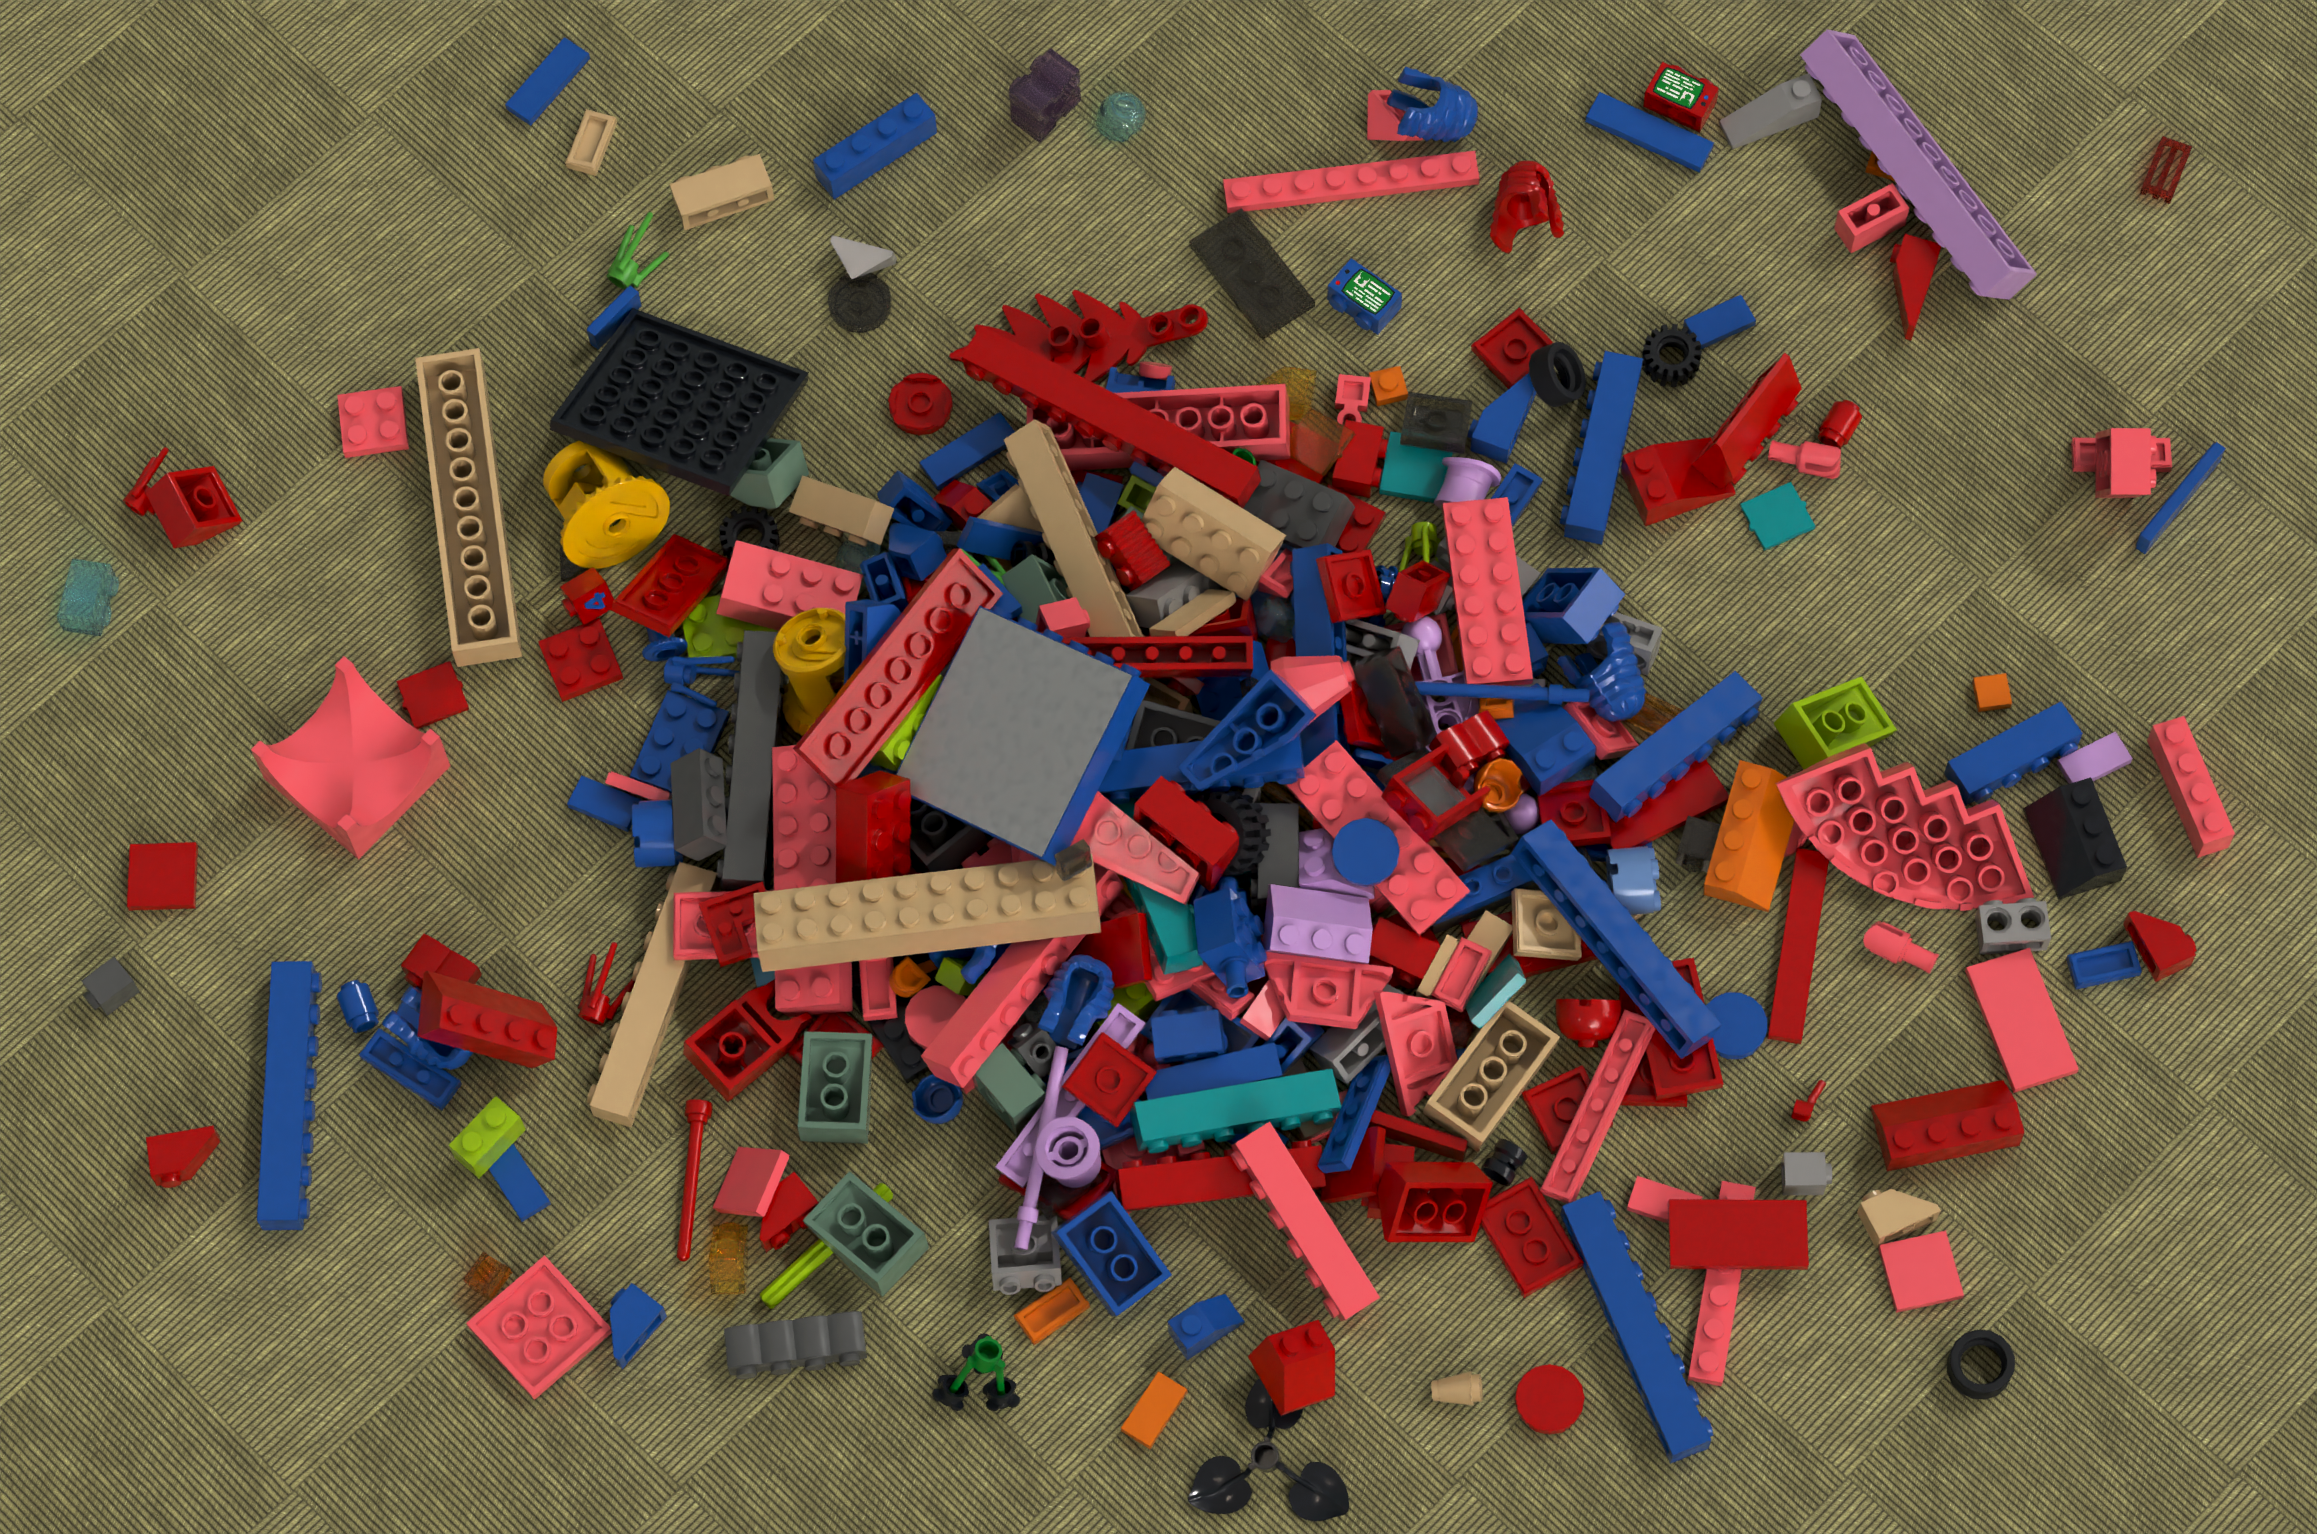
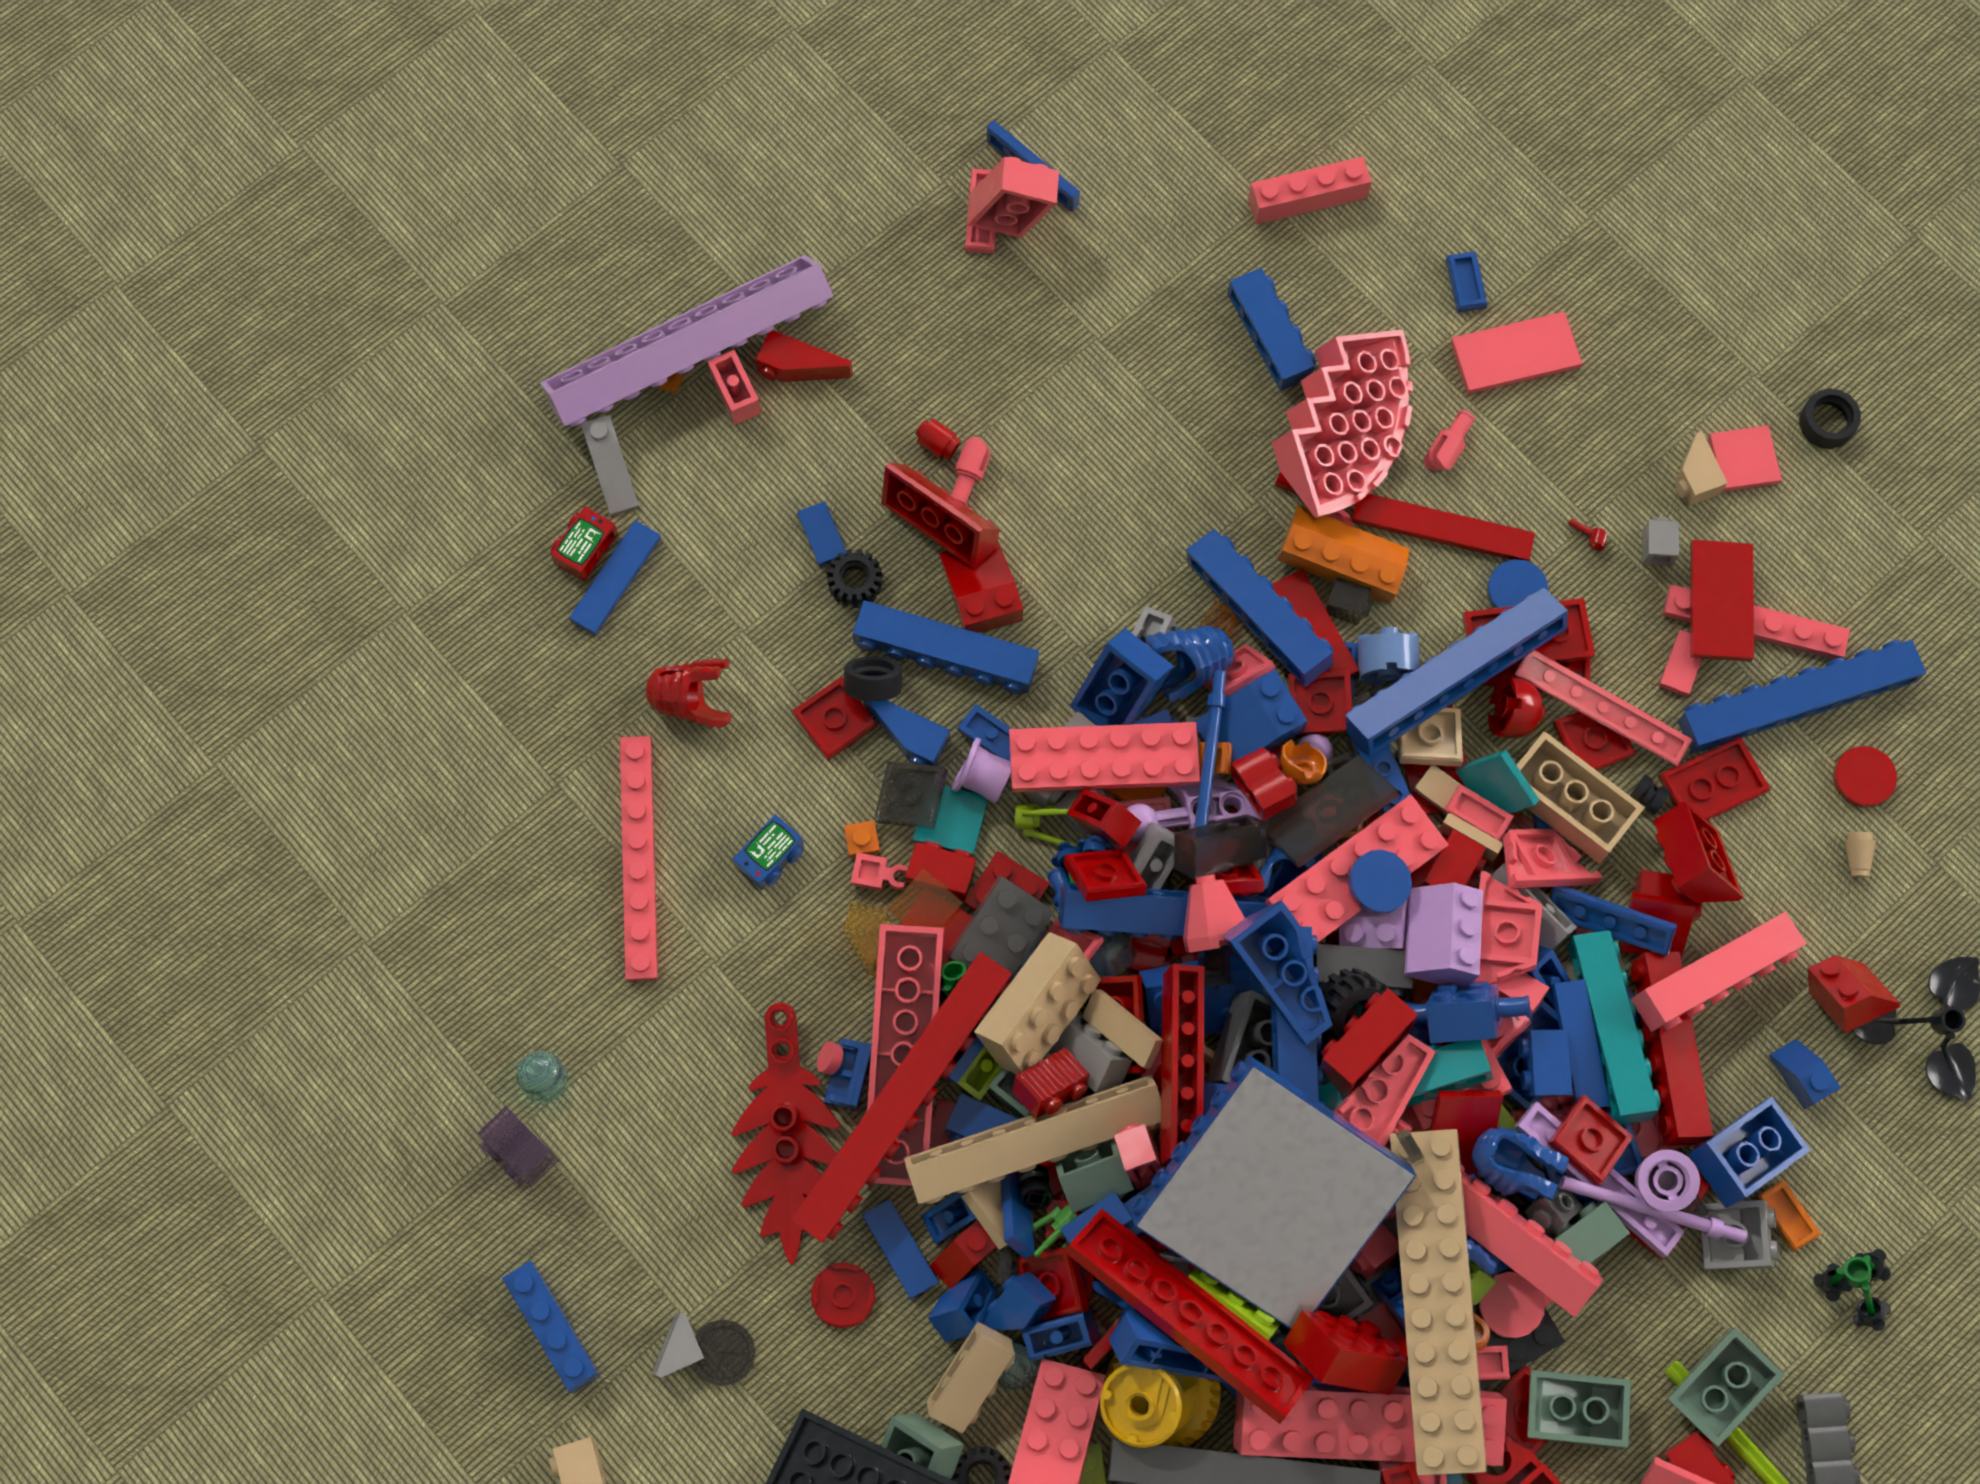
camera: 90 degrees left, 5 degrees up
blue hair [912,1074,963,1124] -> none
orange tile [1121,1371,1188,1449] -> none
clear smoke tile [1189,208,1315,340] -> none
coral slope [1367,90,1423,141] -> none
red tile [1367,1110,1468,1162] -> none
red window [1381,743,1491,843] -> none
blue hair [1387,67,1478,143] -> none
teal piece [1740,482,1816,551] -> none
lime slope [1773,676,1897,770] -> none
red slope [1870,1080,2025,1171] -> none
orange tile [1972,673,2012,712] -> none
light grey brick [1975,898,2051,955] -> none
black slope [2023,777,2127,900] -> none
lavender tile [2057,731,2133,784] -> none
red slope [2123,911,2197,982] -> none
clear red tile [2140,136,2192,204] -> none

